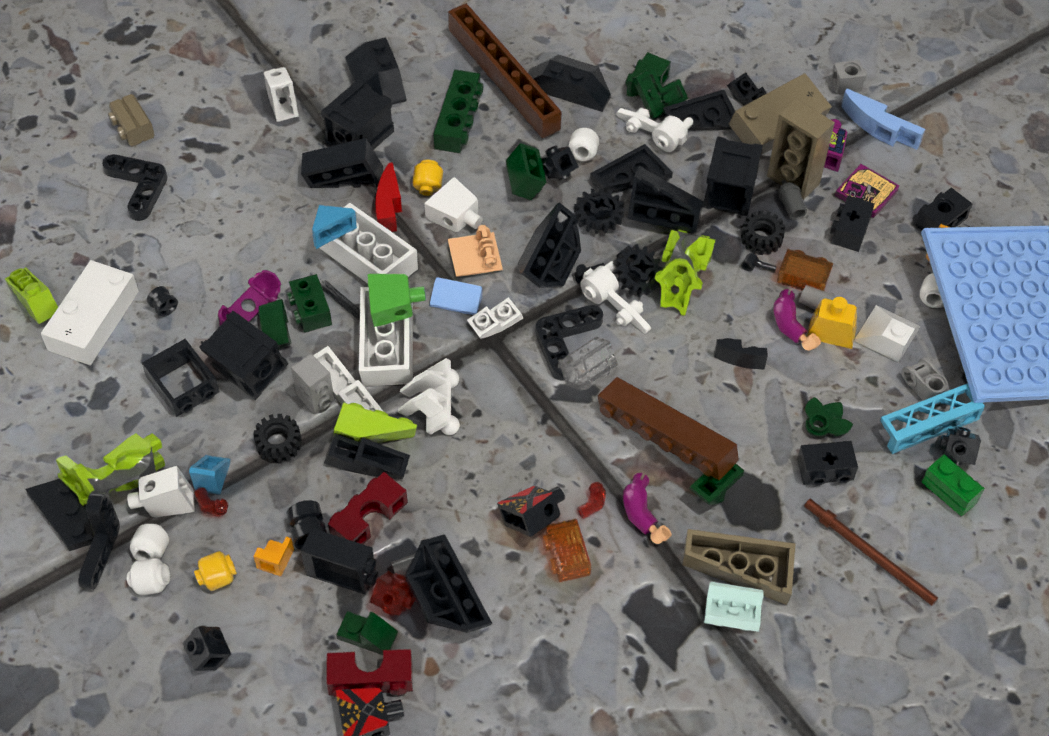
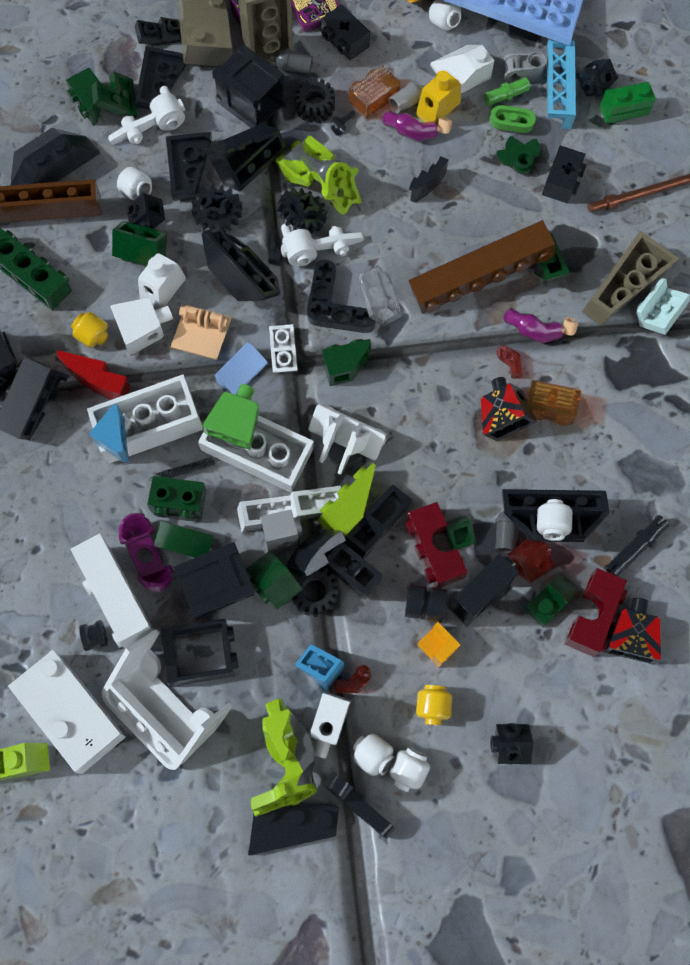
camera: 65 degrees left, 15 degrees up
none -> white brick [71,533,154,649]
none -> white windscreen [102,629,233,770]
none -> white torso [138,253,186,310]
none -> dark green brick [246,550,303,609]
none -> black slope [285,529,346,576]
none -> dark green slope [322,339,371,386]
none -> black brick [325,542,382,600]
none -> dark green slope [445,516,477,550]
none -> bright green pin [484,77,530,107]
none -> bright green plate [490,105,536,133]
none -> white head [537,499,572,541]
none -> black pin [604,515,670,577]

